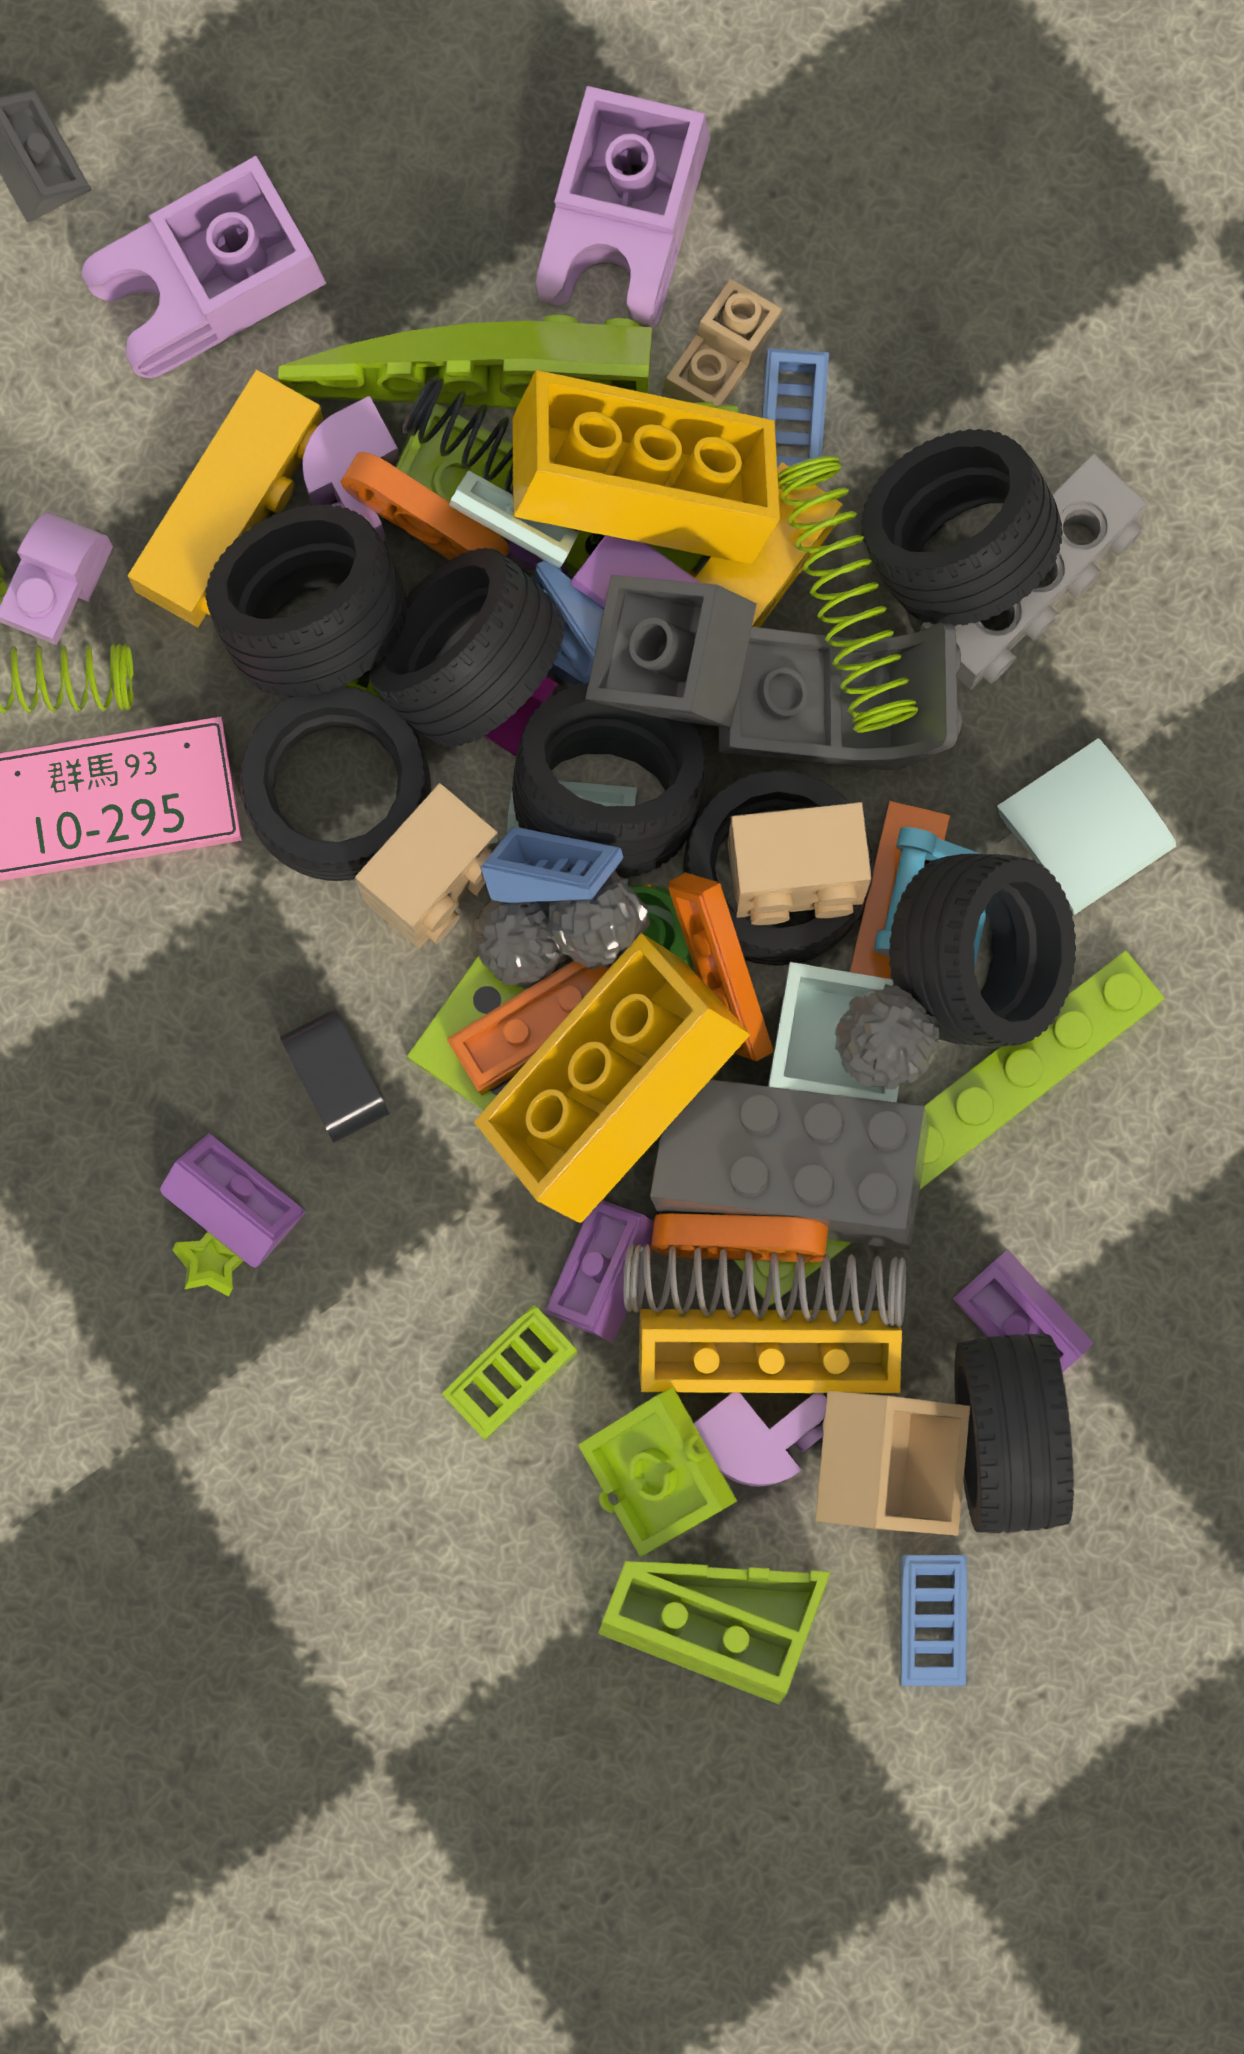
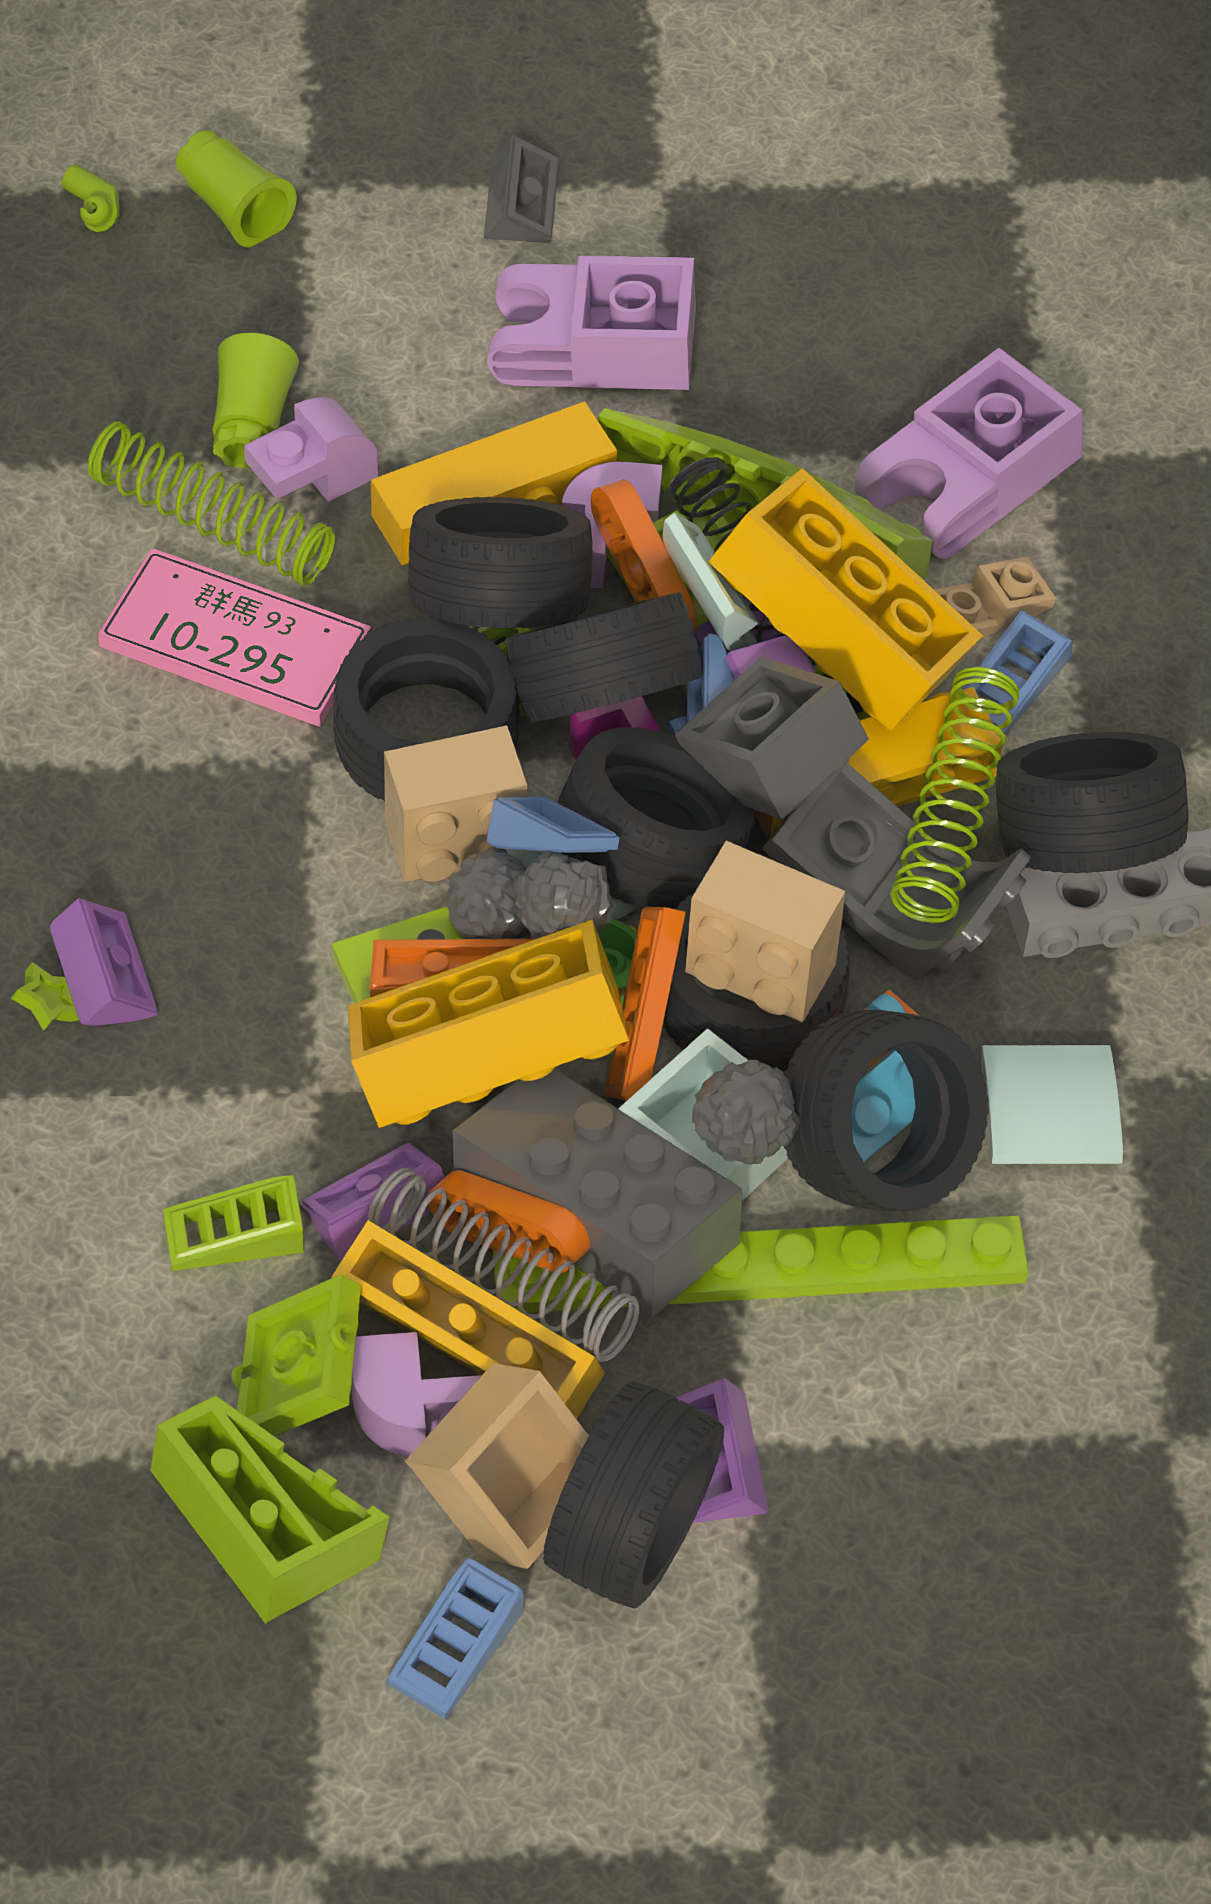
camera: 30 degrees right, 25 degrees down
black beam [280,1008,390,1143] -> none

